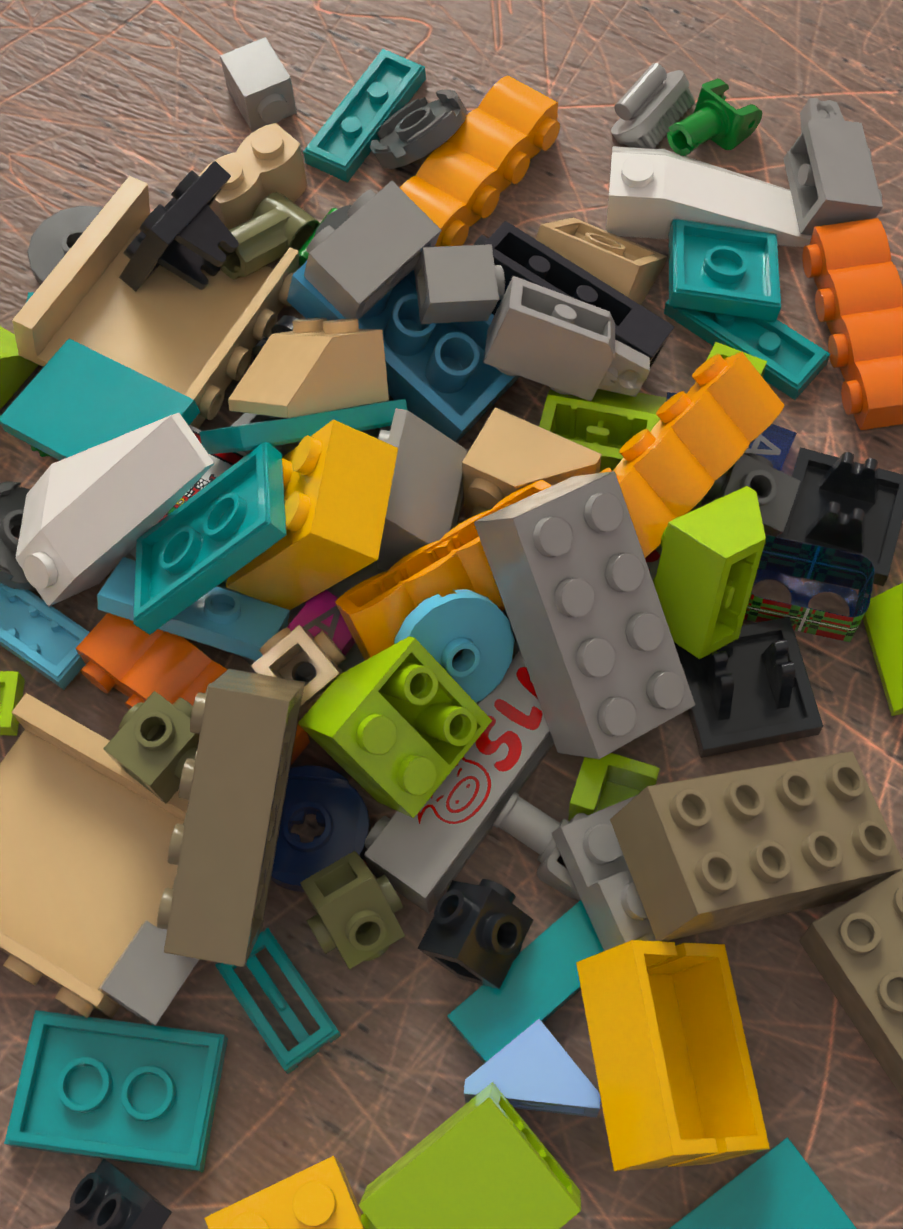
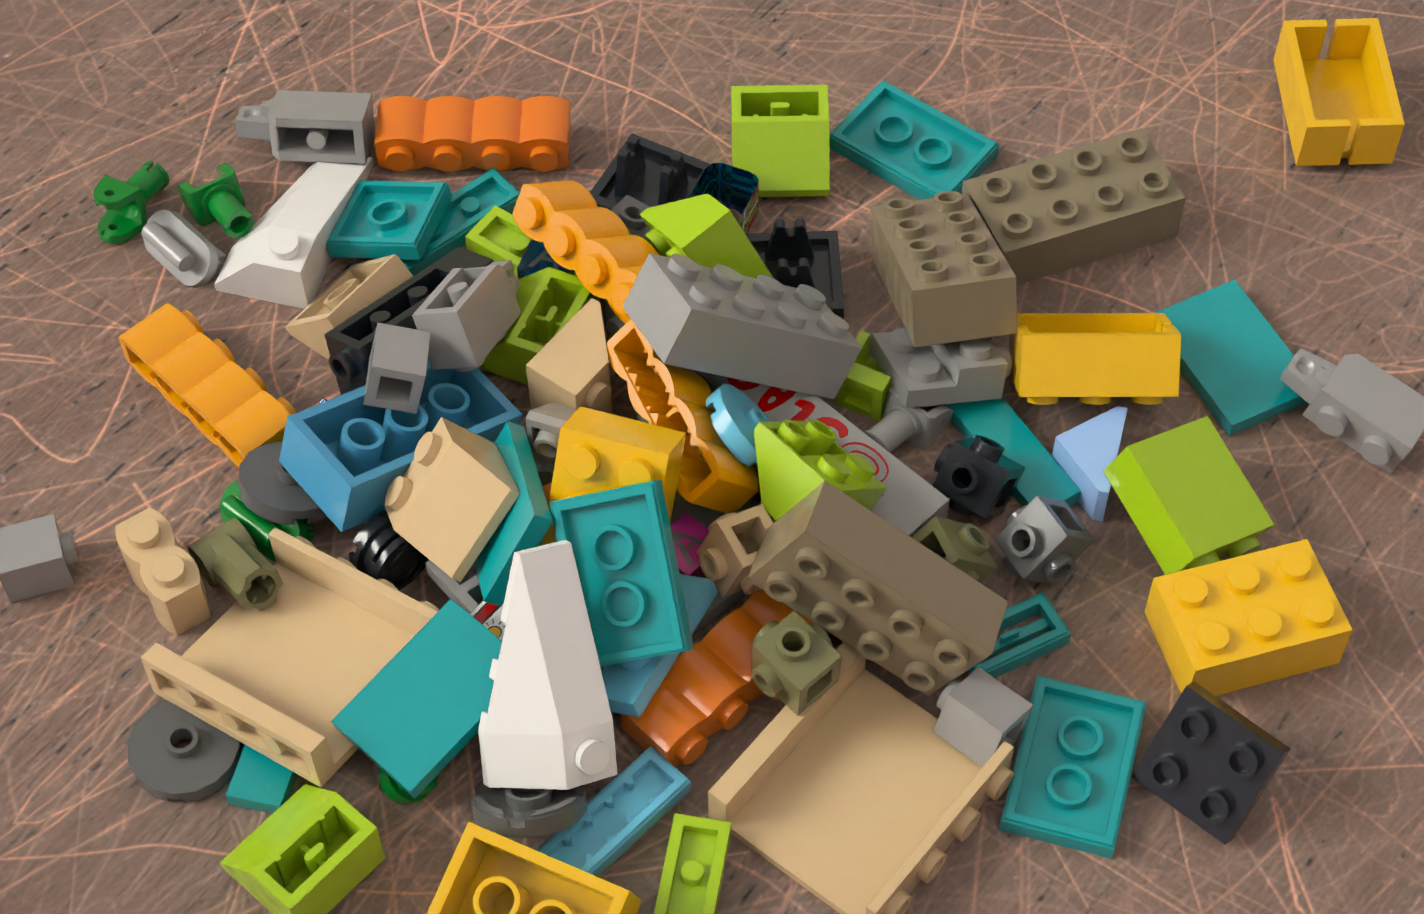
camera: 85 degrees left, 10 degrees down
black plate [119,161,239,292] -> none
teal tile [303,49,426,183] -> none
light grey brick [304,181,441,319] -> none
dark grey plate [370,89,468,169] -> none
none -> green piece [93,161,169,244]
none -> dark grey brick [994,496,1095,584]

